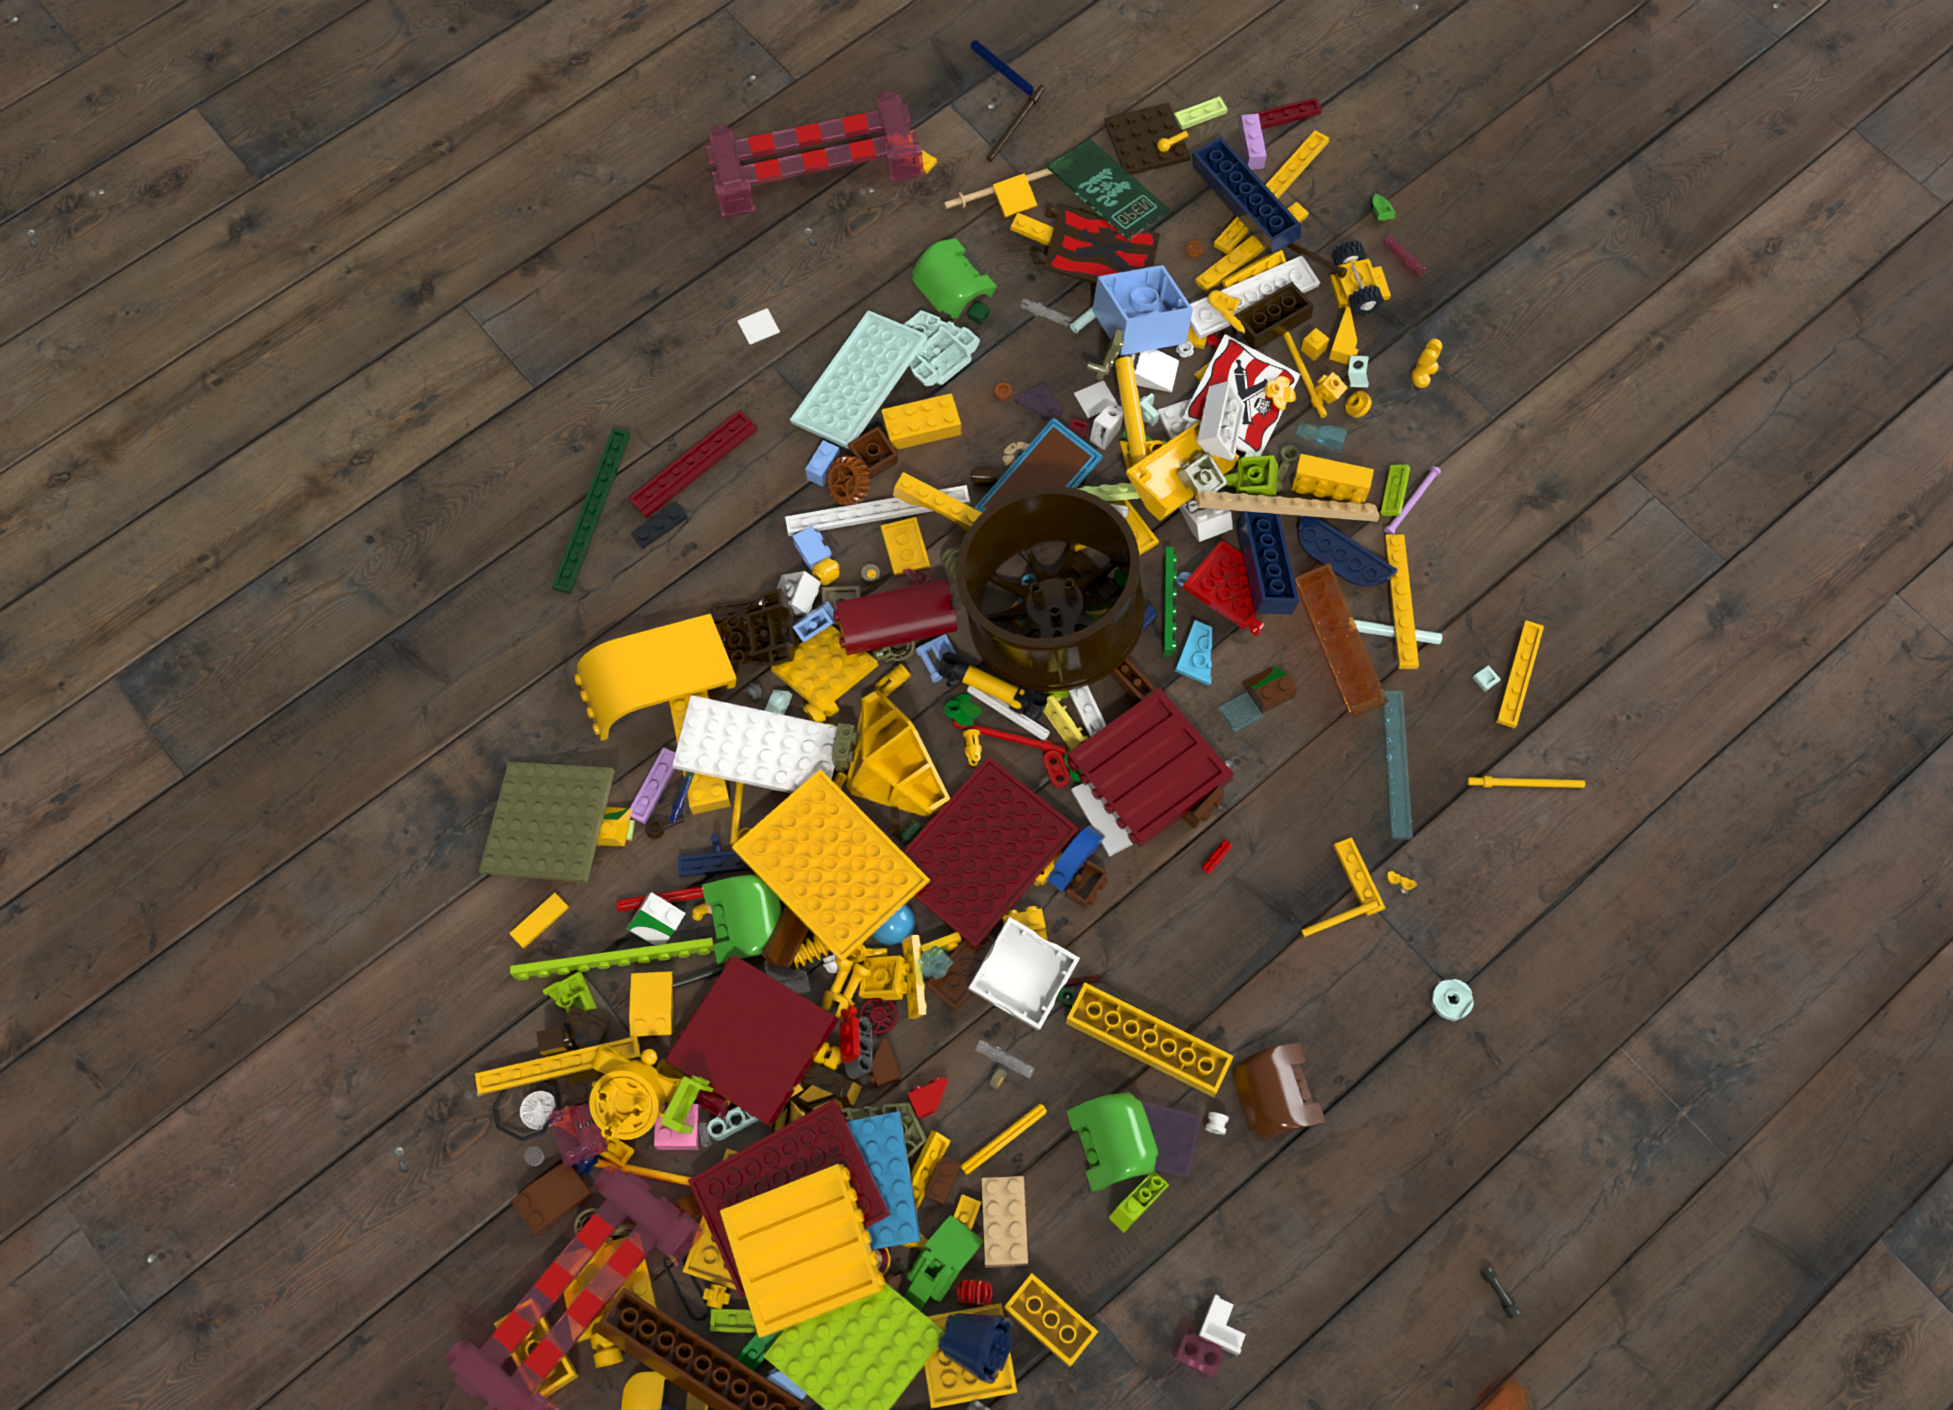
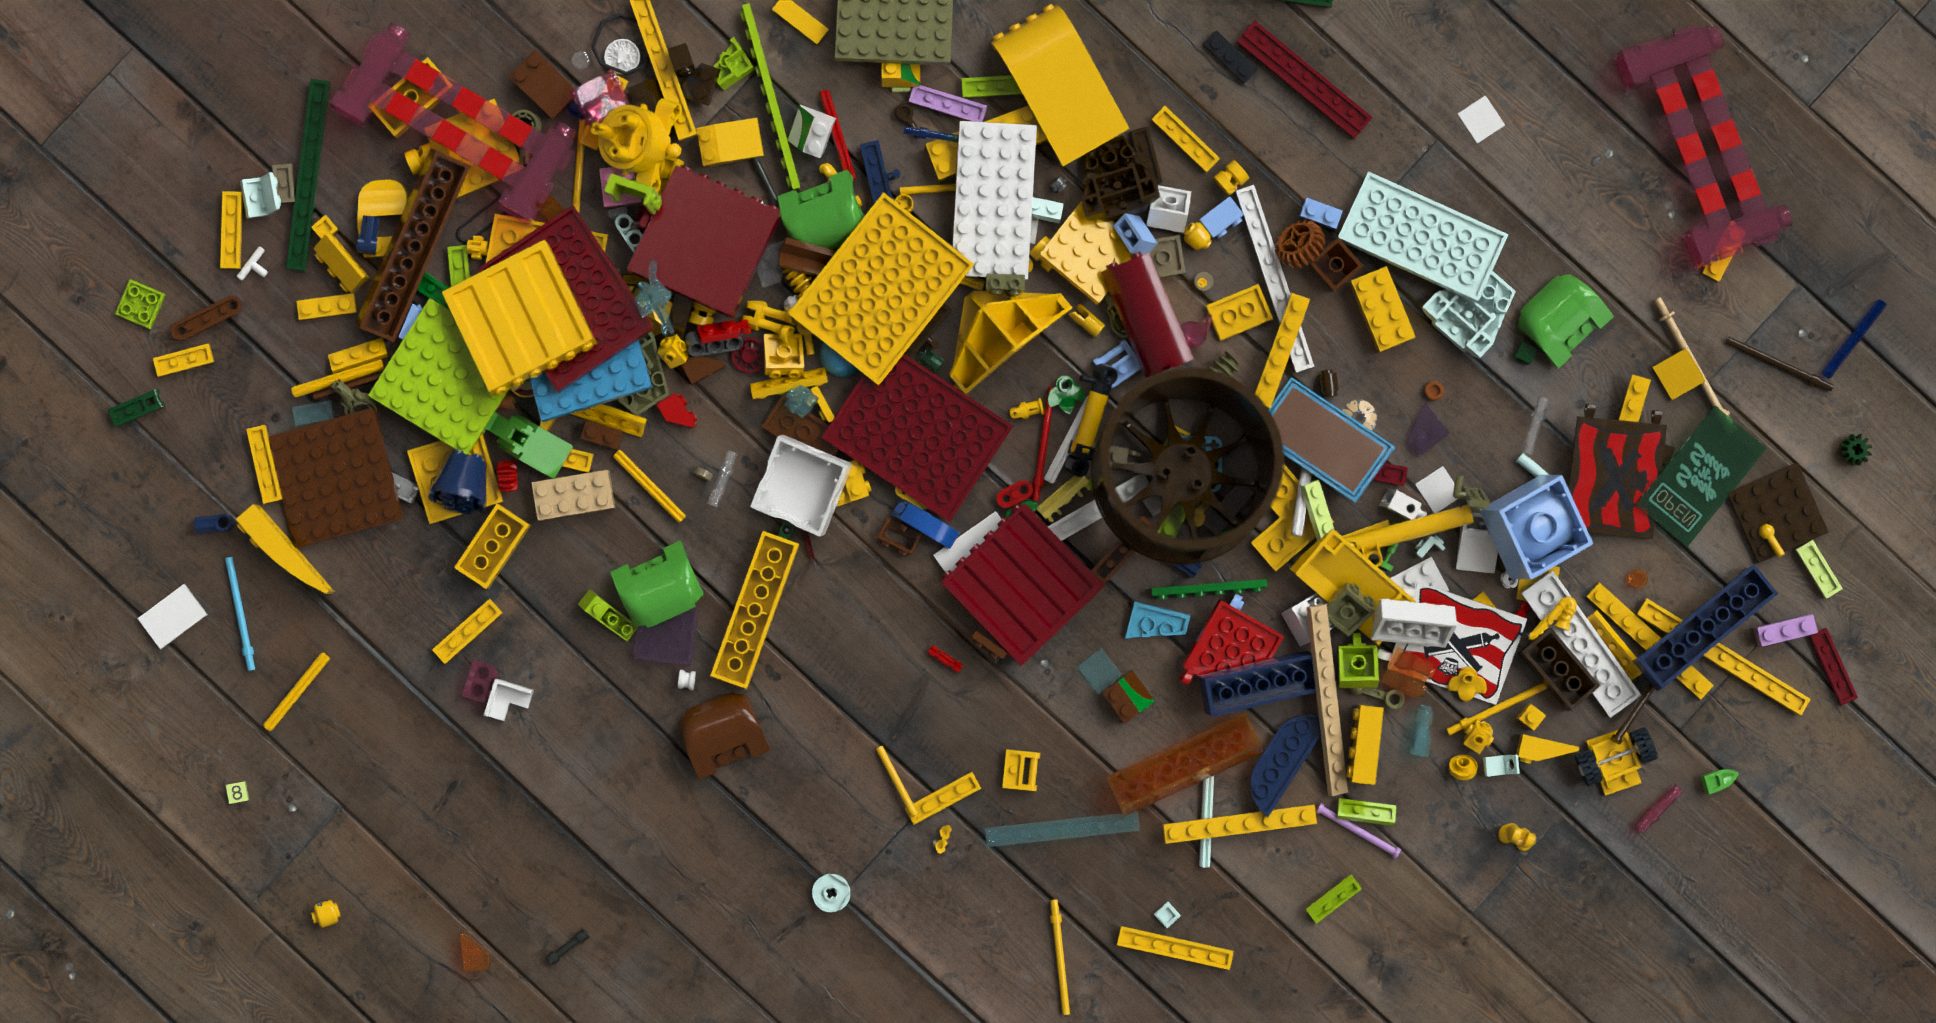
camera: 80 degrees right, 20 degrees up
none -> yellow plate [432,599,503,664]
none -> clear light blue piece [635,260,674,336]
none -> yellow brick [657,334,689,369]
none -> lime plate [962,75,1023,98]
none -> yellow plate [1002,749,1041,791]
none -> yellow plate [1152,106,1220,173]
none -> yellow wheel [1213,160,1250,196]
none -> lime plate [1306,875,1362,924]
none -> clear orange plate [1381,647,1435,699]
none -> dark green gear [1839,434,1872,466]

